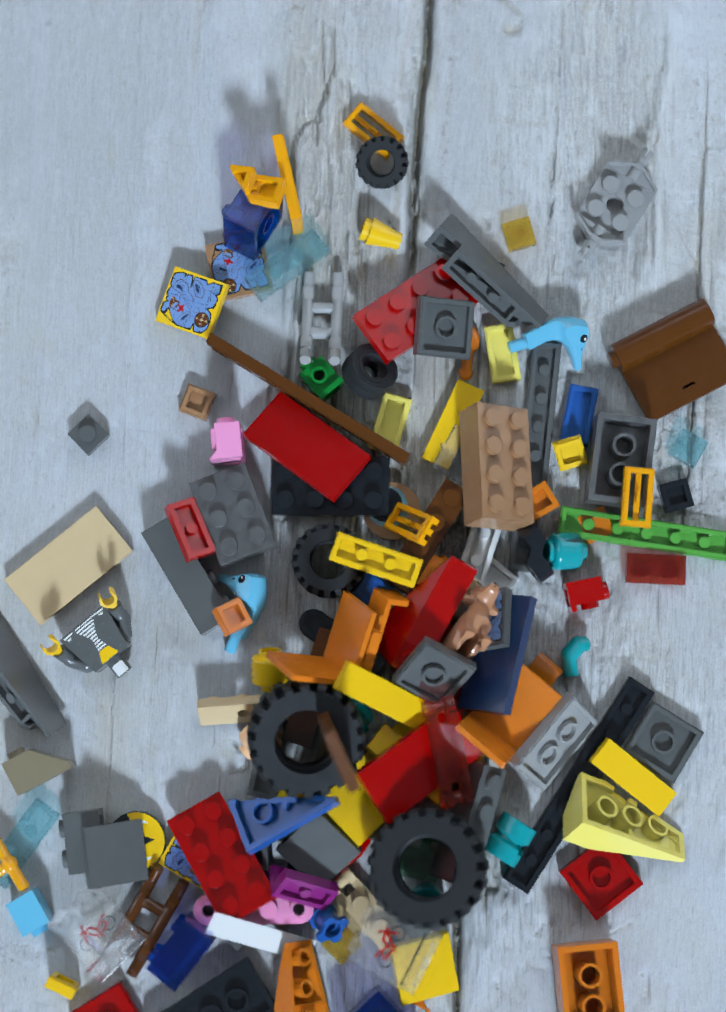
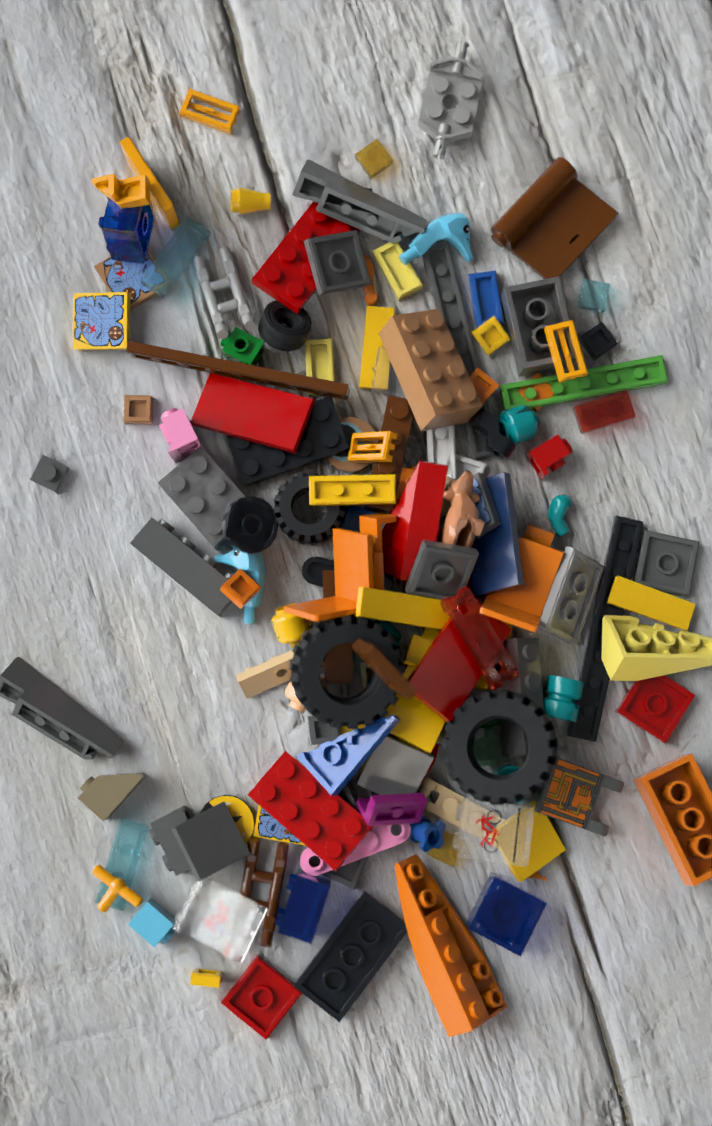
camera: 25 degrees left, 0 degrees up
tan tile [4,506,134,626] -> none
dark grey torso [40,587,133,678] -> none
red plate [164,496,216,563] -> none
white sticker [205,912,317,955] -> none
black tyre [355,136,409,189] -> none
none -> black tile [222,496,279,554]
none -> flag [534,758,624,837]

